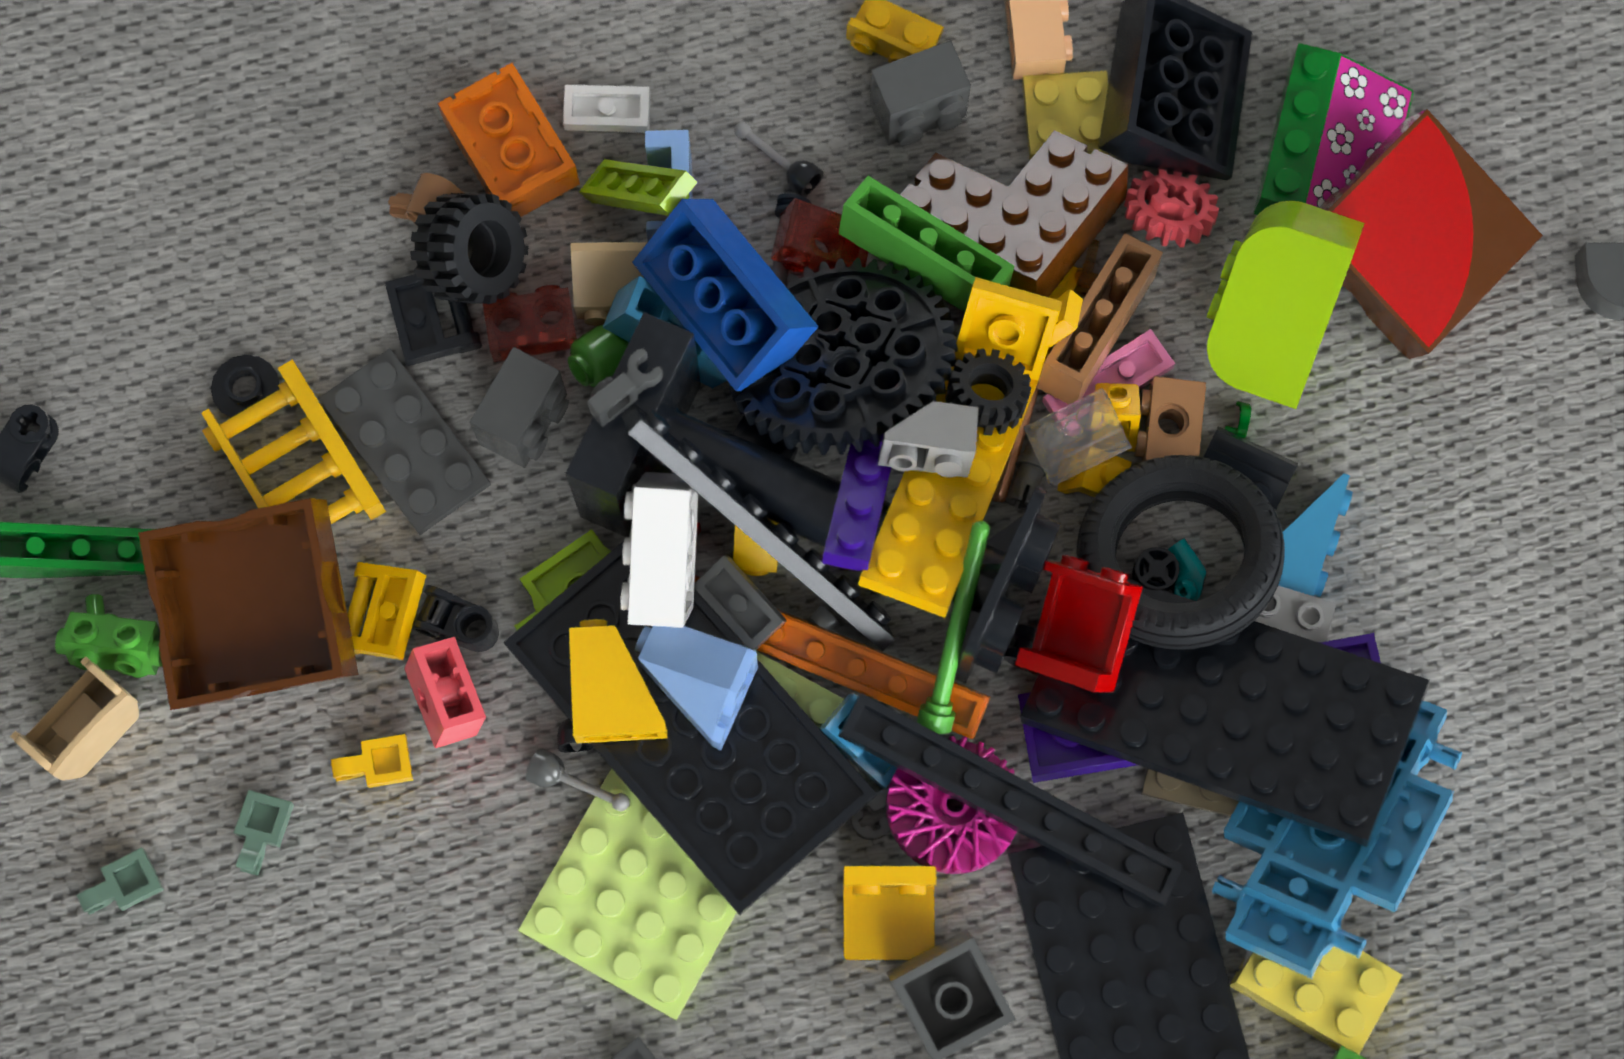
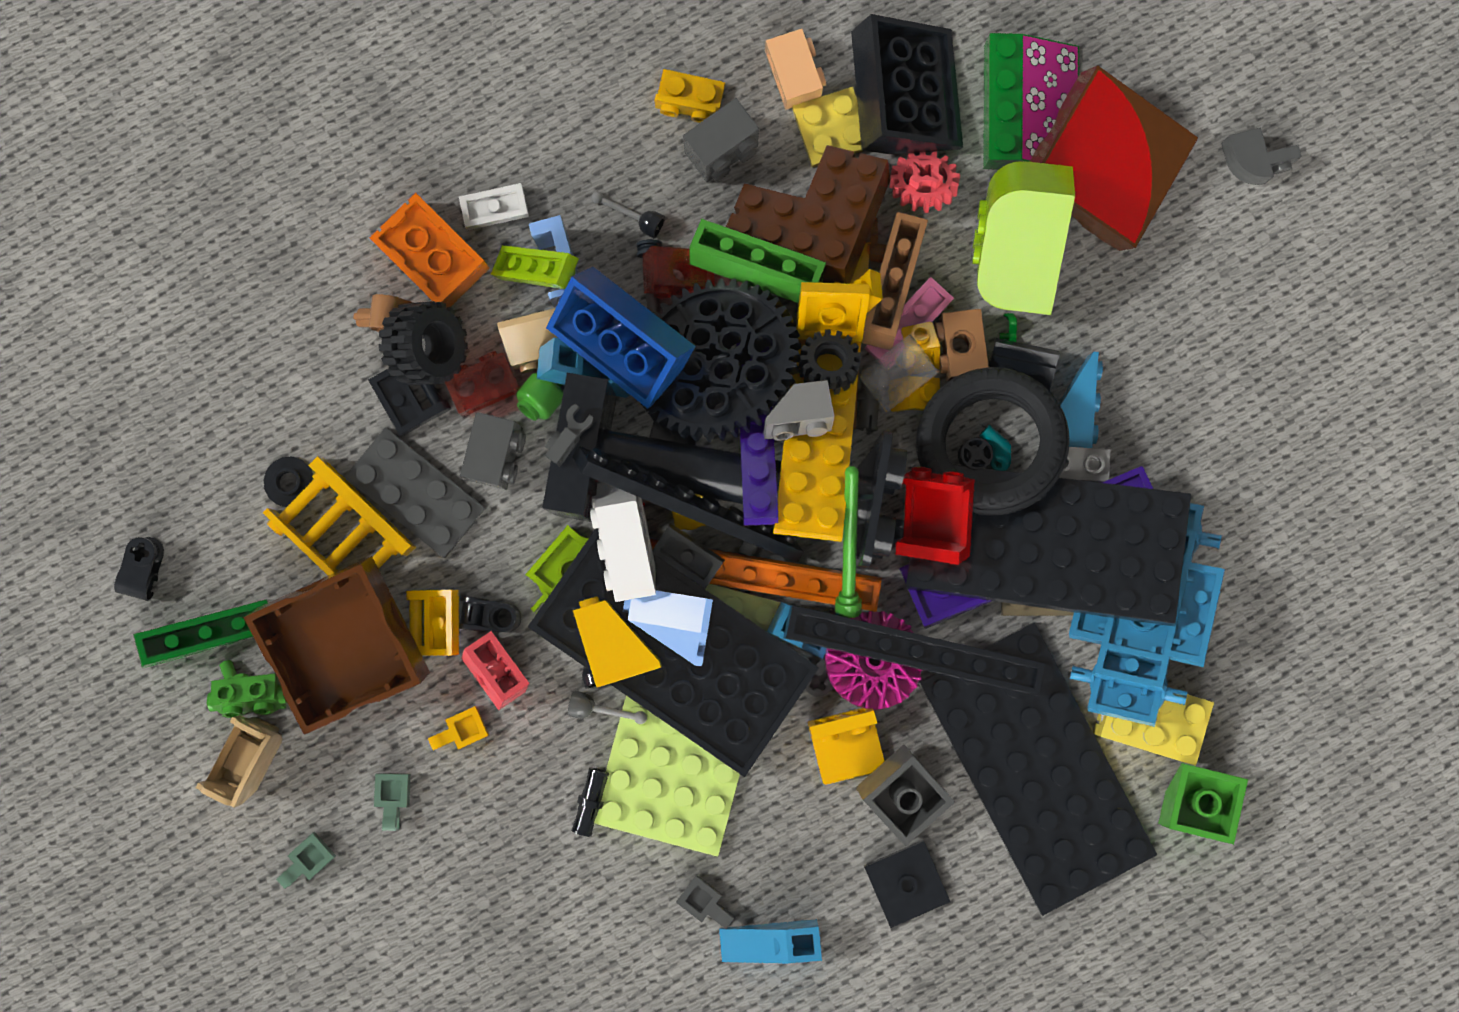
camera: 15 degrees left, 10 degrees up
none -> black pin [571,767,609,837]

